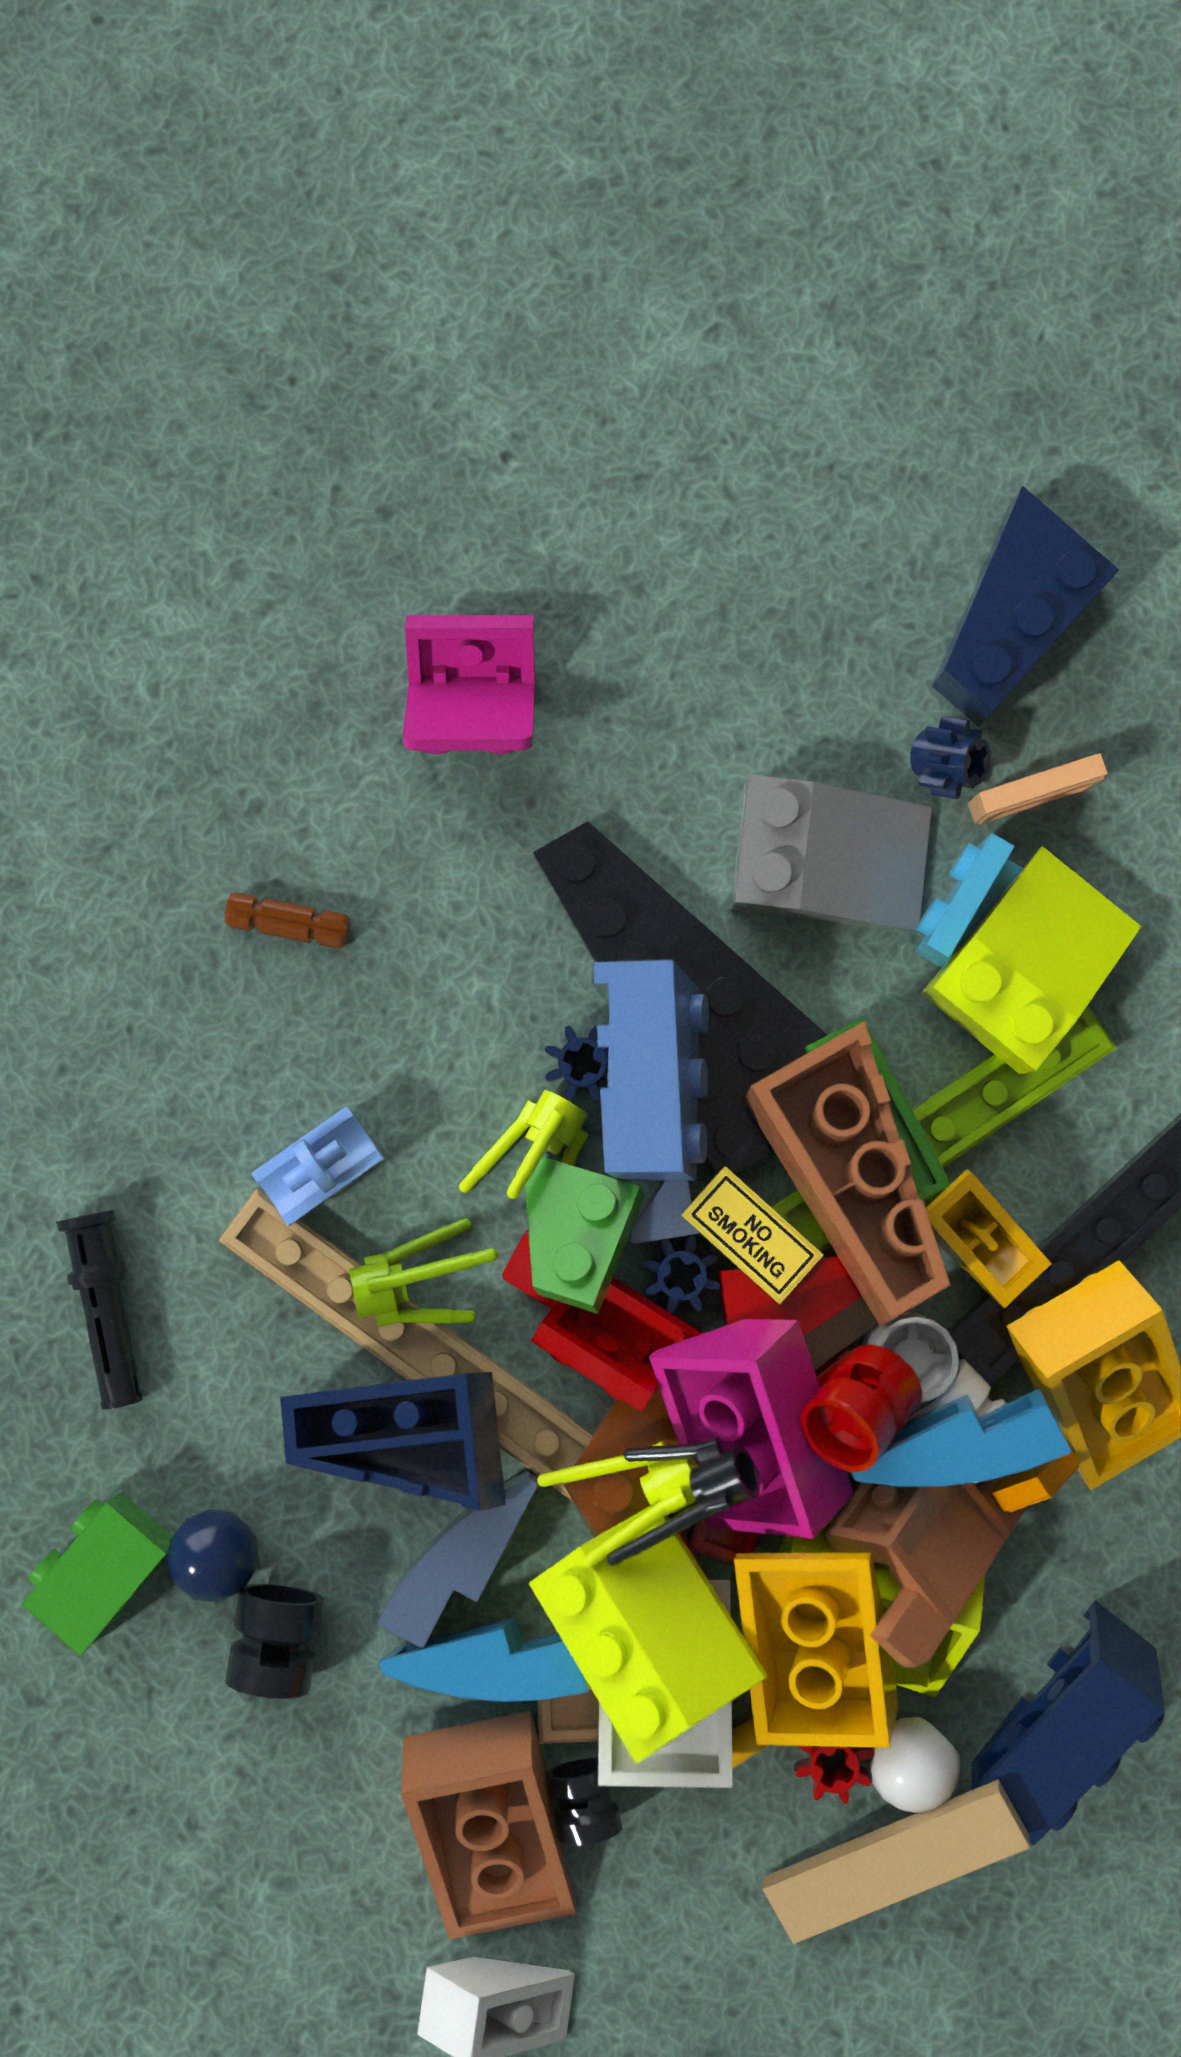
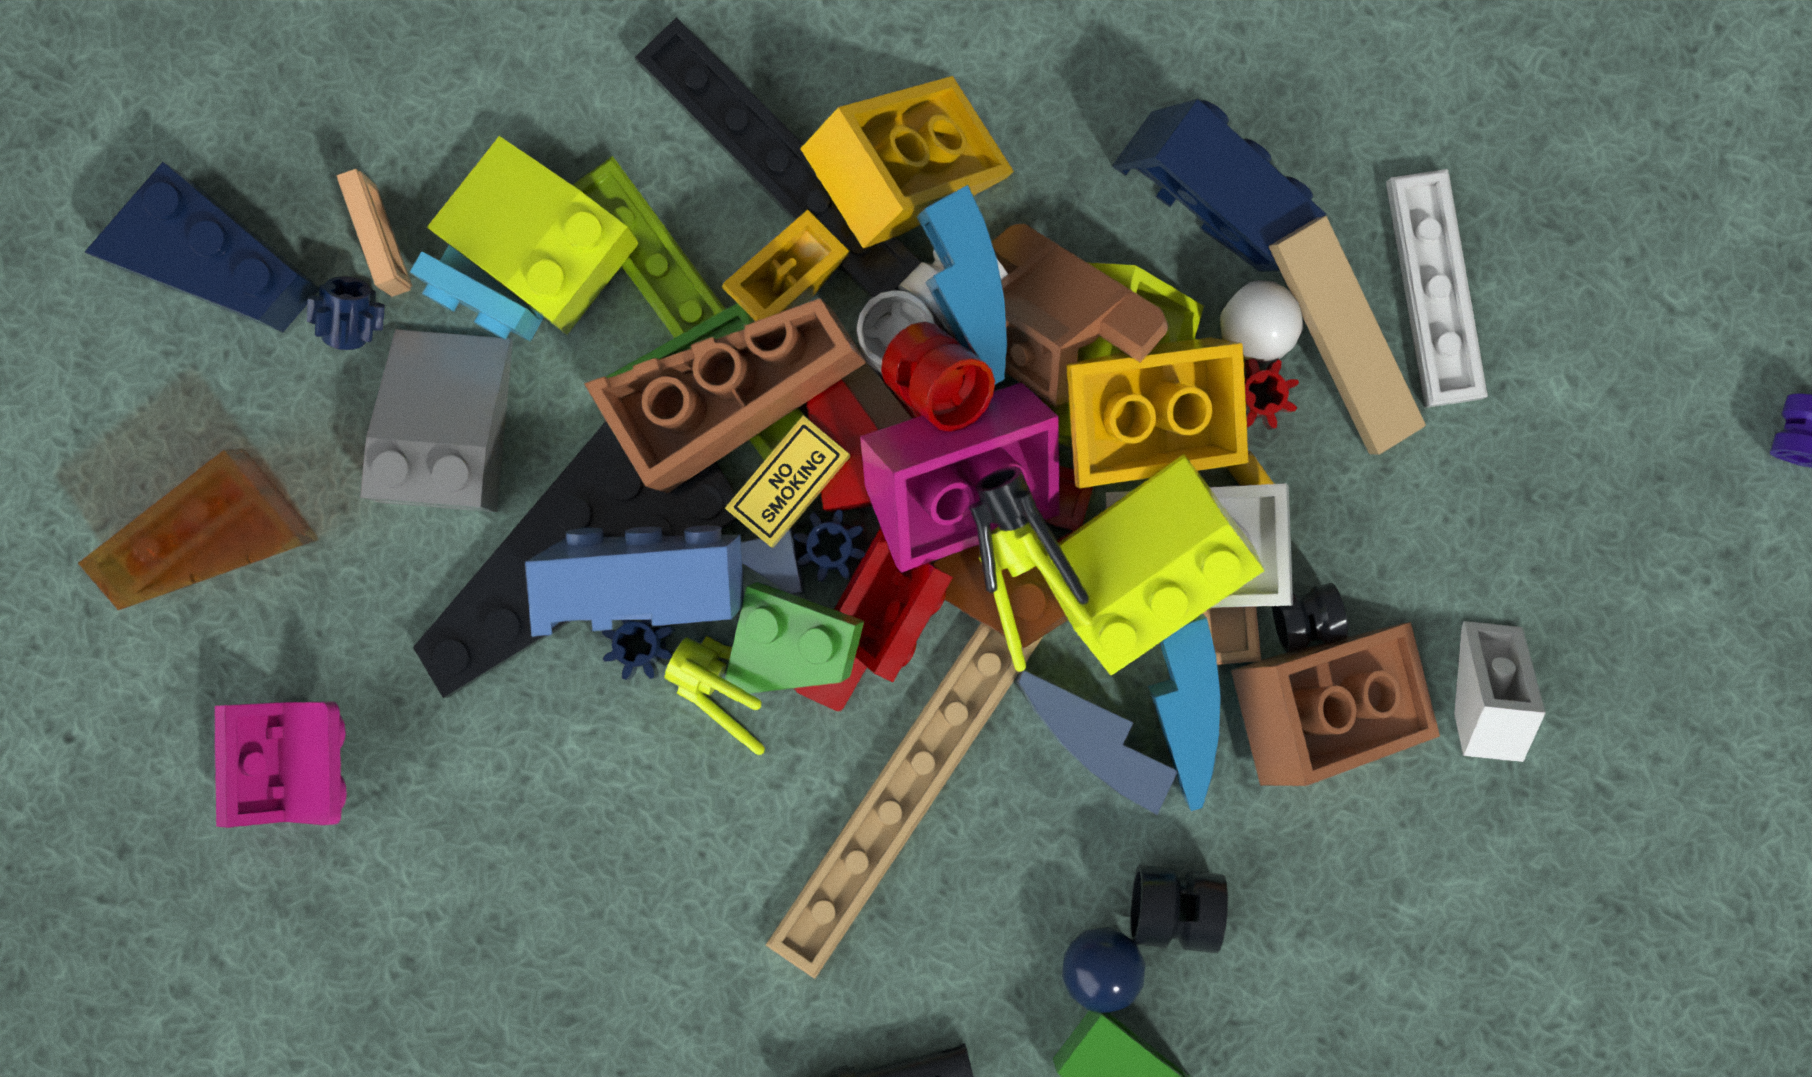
camera: 90 degrees left, 0 degrees up
dark orange axle [225,892,350,949] -> none
light blue hips [251,1106,385,1226] -> none
dark blue wedge [280,1372,506,1511] -> none
lime plant [349,1218,499,1327] -> none
light orange tile [992,1442,1081,1512] -> none
none -> clear orange wedge [78,448,319,610]
none -> white tile [1386,169,1488,408]

